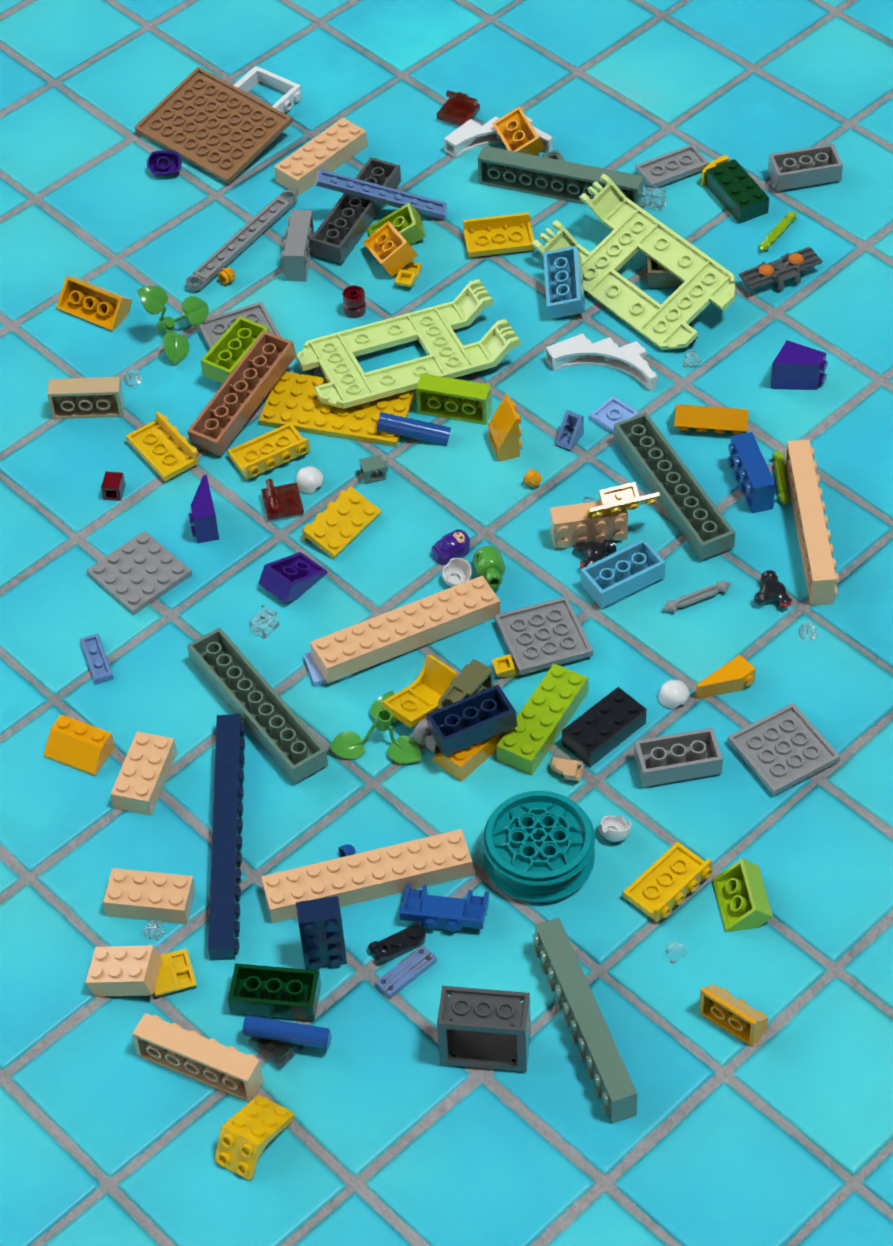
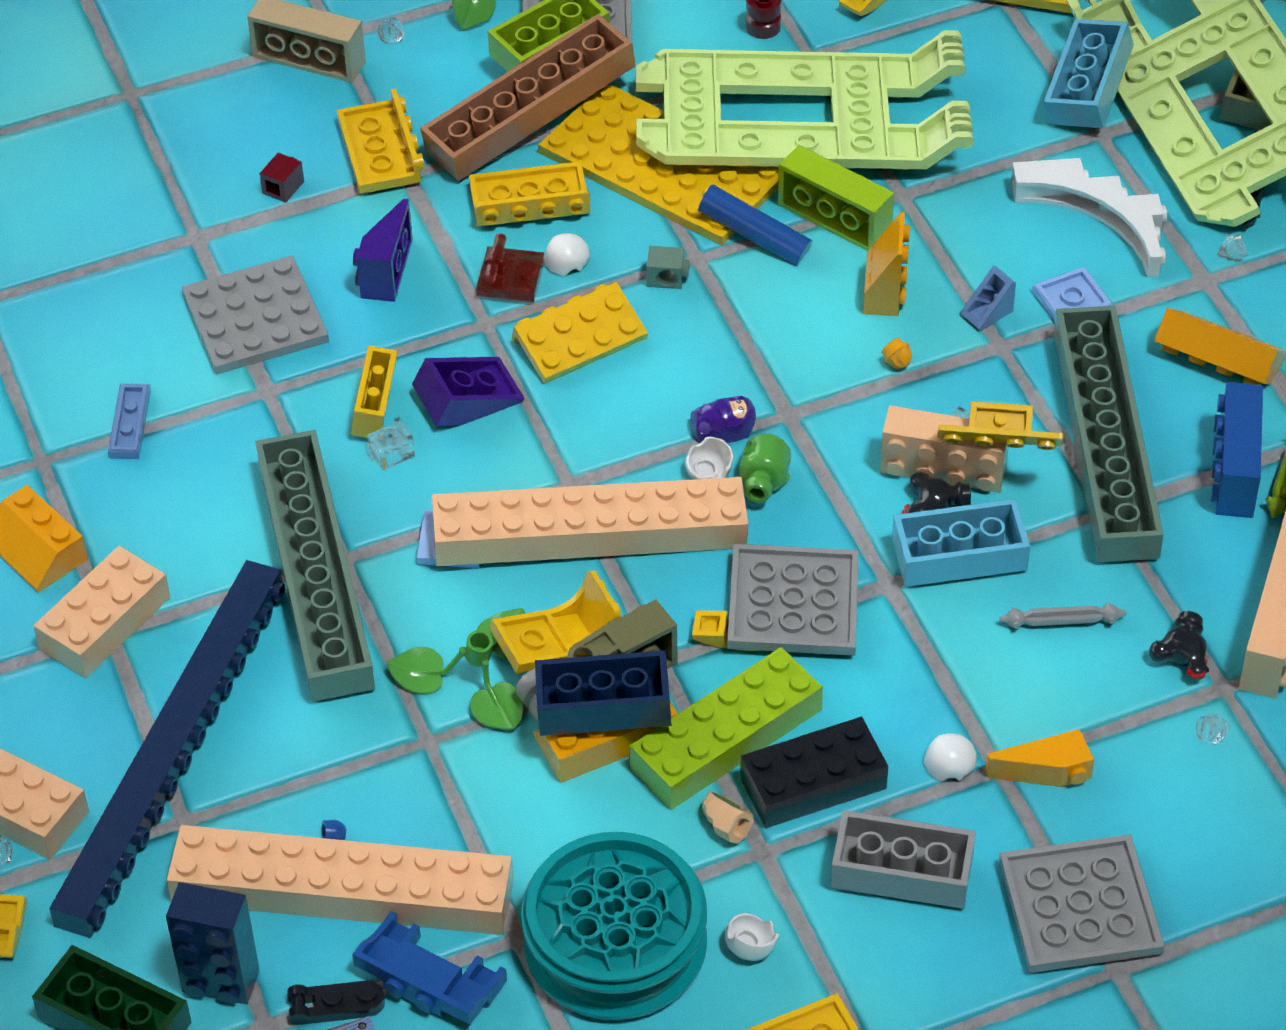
camera: 20 degrees right, 0 degrees up
none -> yellow brick [350,345,398,440]

